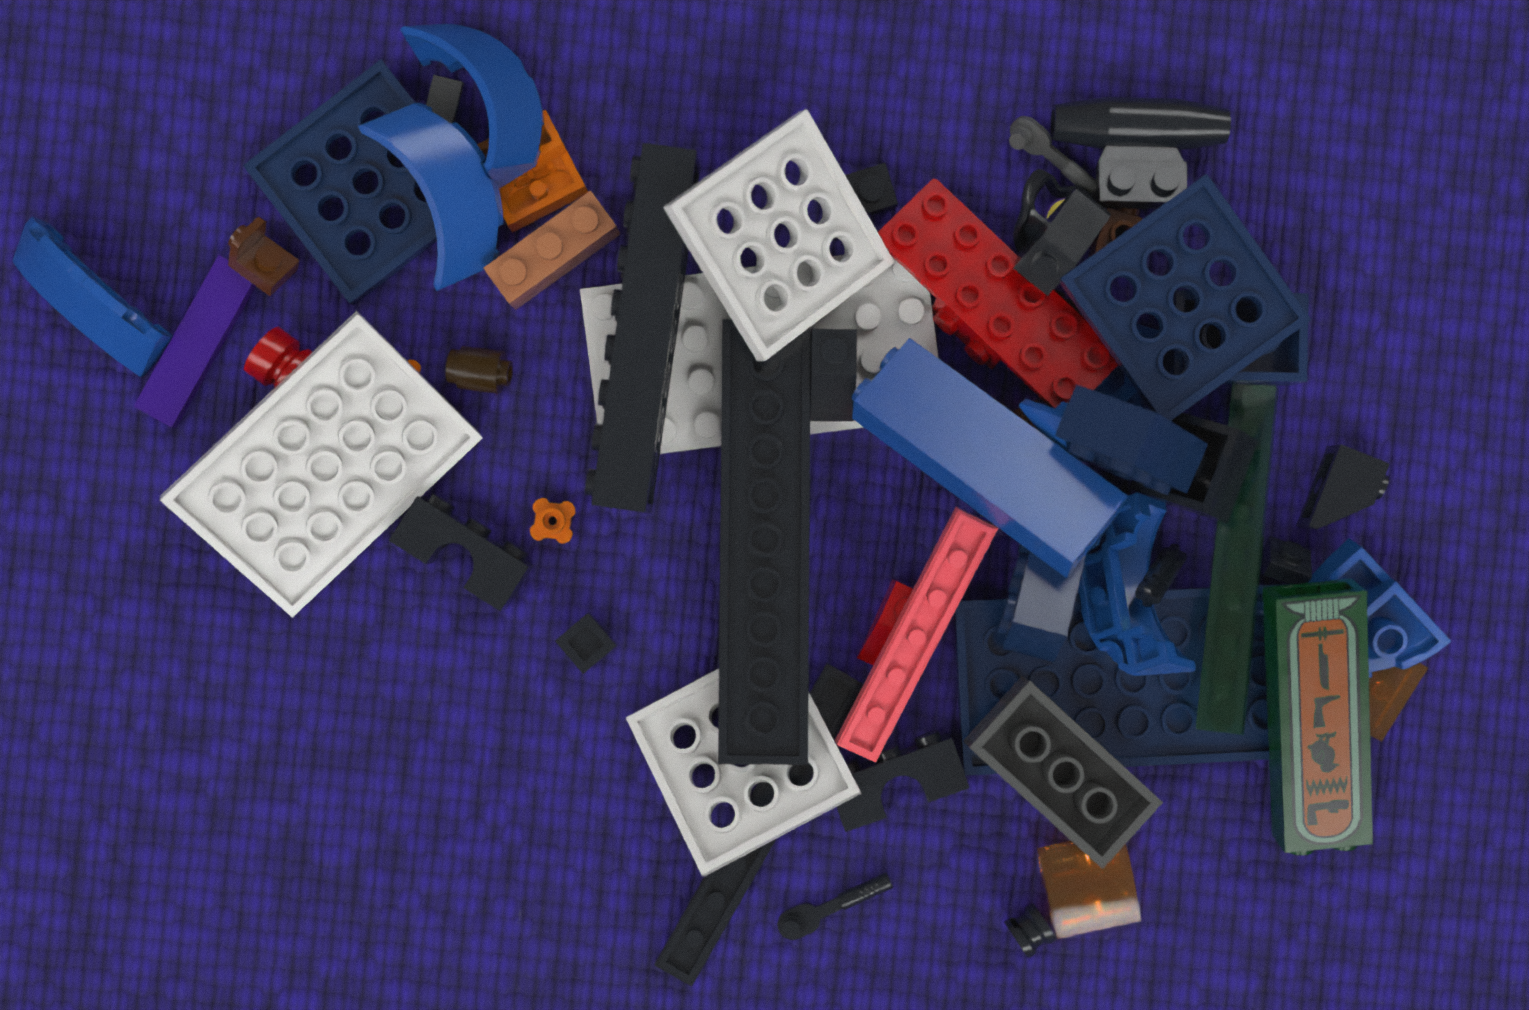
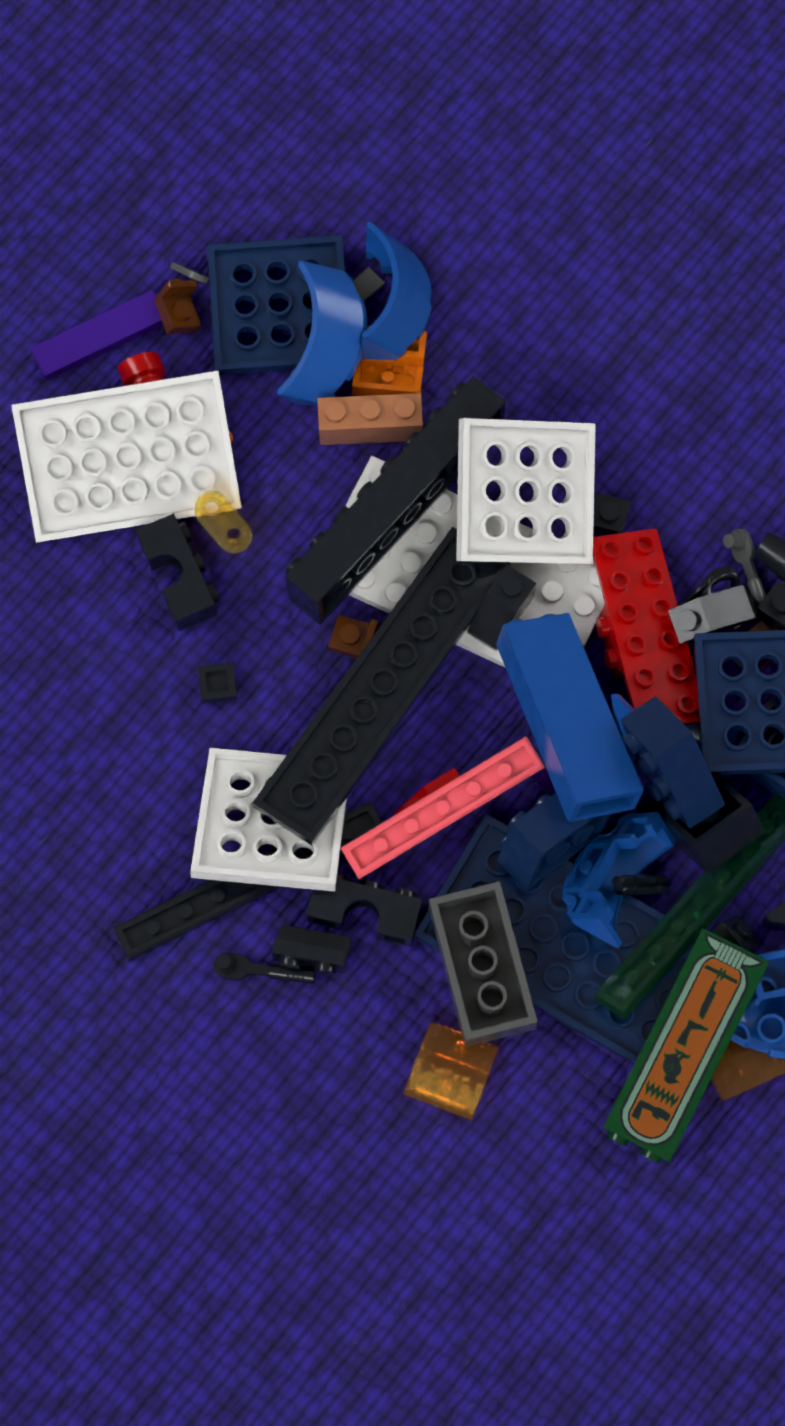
camera: 30 degrees right, 15 degrees down
blue windscreen [12,216,173,377] -> none
dark brown brick [446,346,513,394] -> none
orange plate [530,498,576,544] -> none
black wheel [1004,902,1058,959] -> none
none -> dark grey piece [170,262,209,284]
none -> clear yellow plate [194,491,252,553]
none -> black bracket [272,925,351,976]
none -> reddish brown bracket [328,615,379,659]

